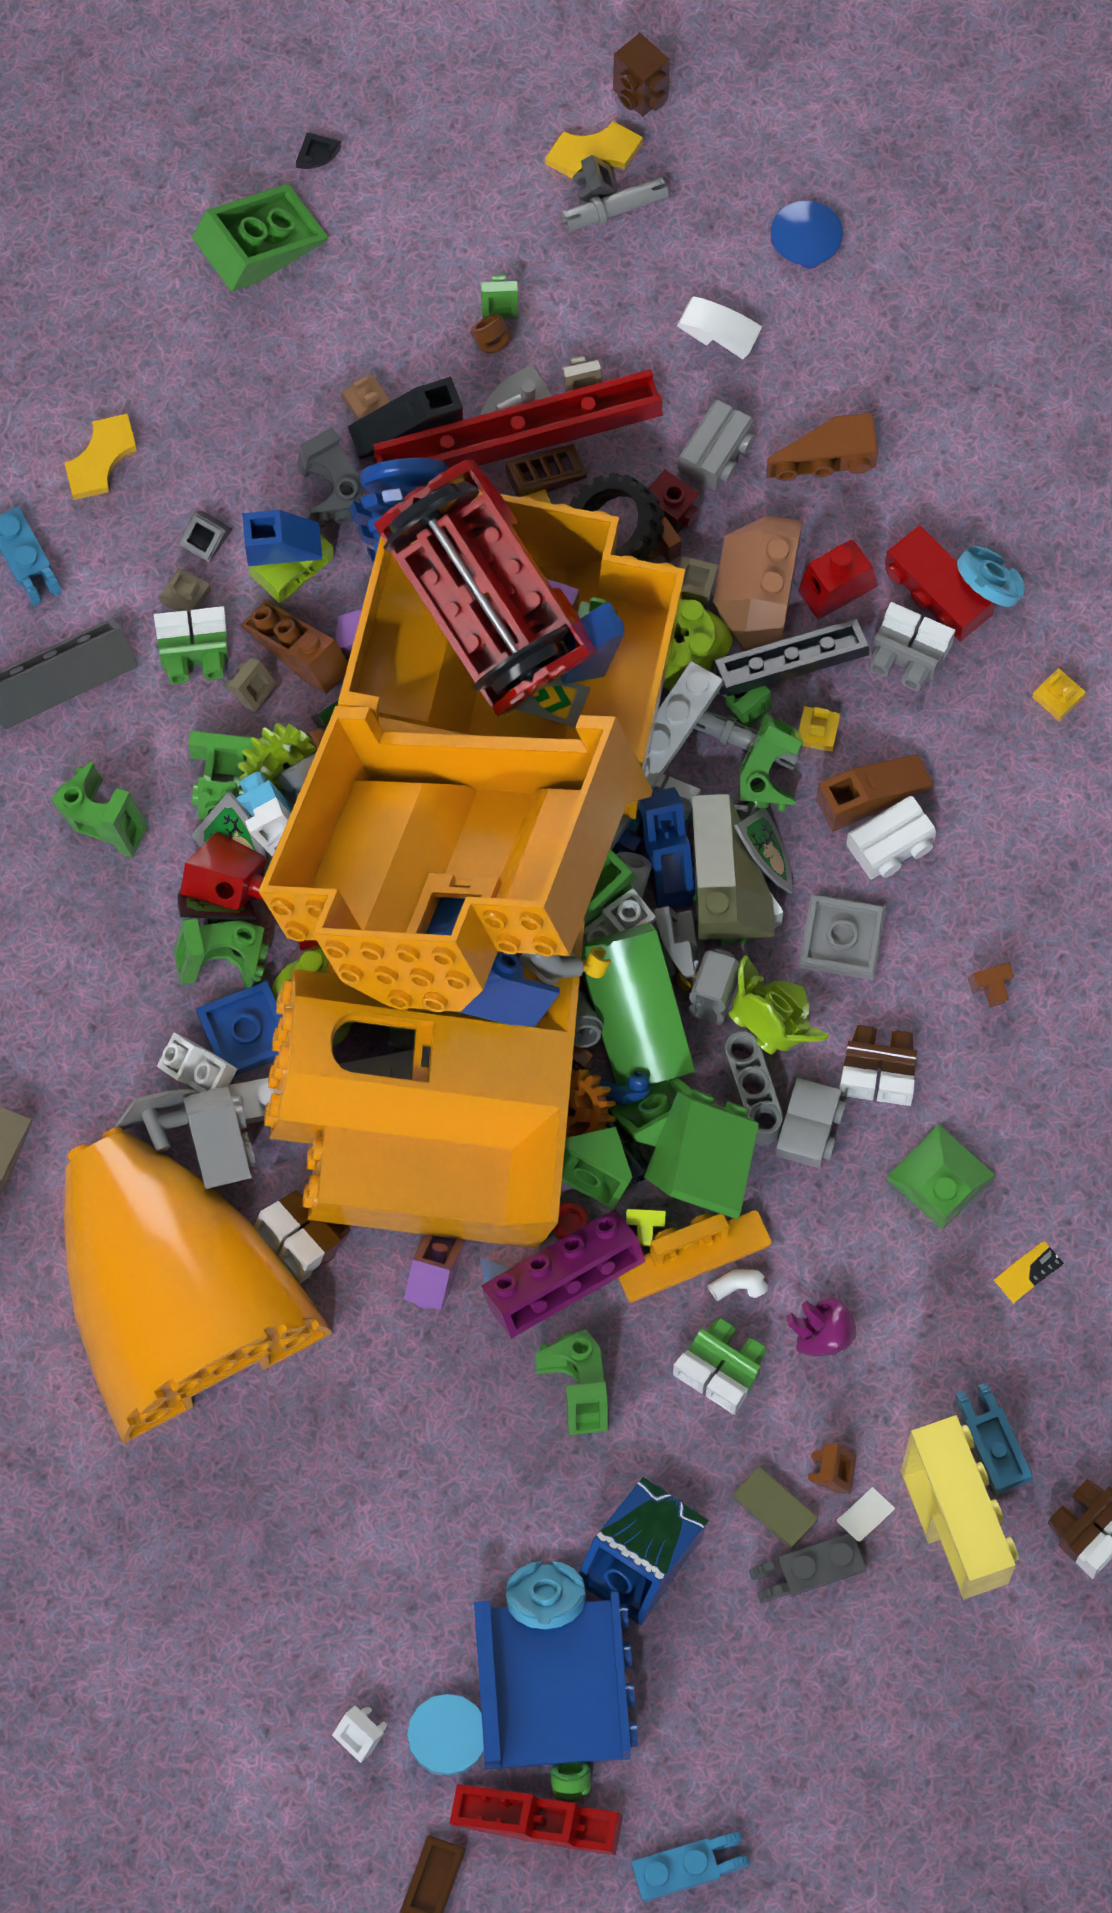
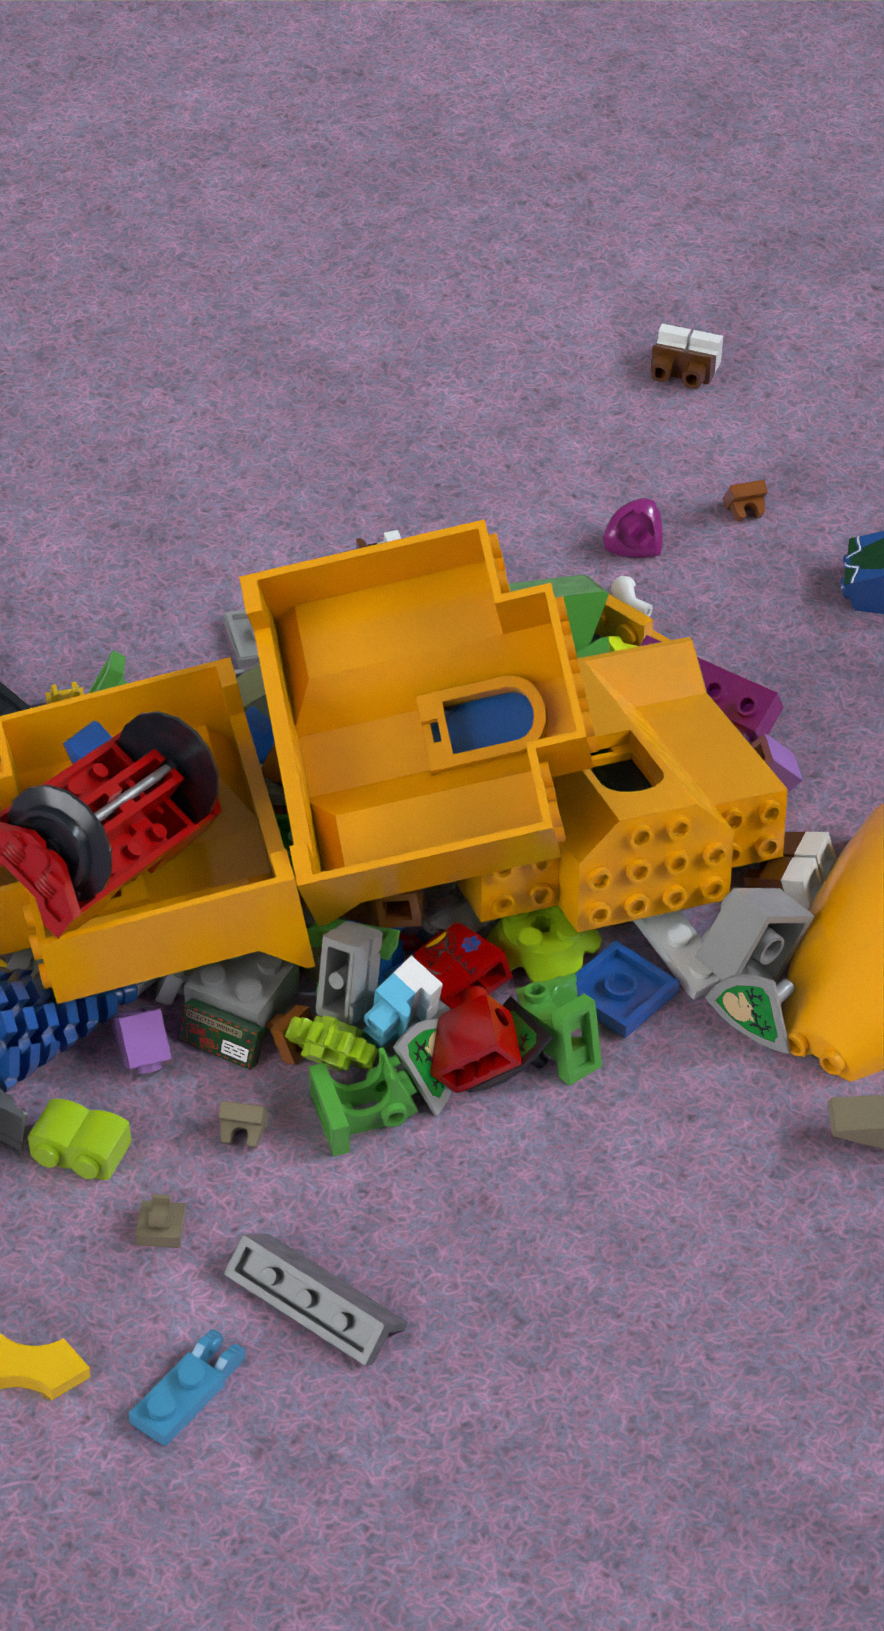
camera: 115 degrees left, 25 degrees down
bright green tile [51,762,149,858] -> none
bright green hips [153,606,229,684] -> none
white slope [157,1033,237,1092] -> none
black slope [178,511,232,562] -> none
dark orange slope [240,600,348,694] -> none
blue slope [242,510,322,566] -> none
bright green tile [535,1329,608,1435] -> none
hips [673,1318,766,1415] -> none
olive tile [732,1466,818,1550] -> none
dark grey hinge [749,1533,866,1603] -> none
dark orange slope [816,754,934,832] -> none
white sticker [837,1487,895,1541] -> none
white brick [846,796,936,880] -> none
bright green slope [886,1124,996,1230] -> none
light yellow piece [900,1415,1019,1600] -> none
dark azure hinge [955,1382,1033,1496] -> none
dark orange tile [968,962,1014,1007] -> none
yellow sticker [994,1241,1064,1304] -> none

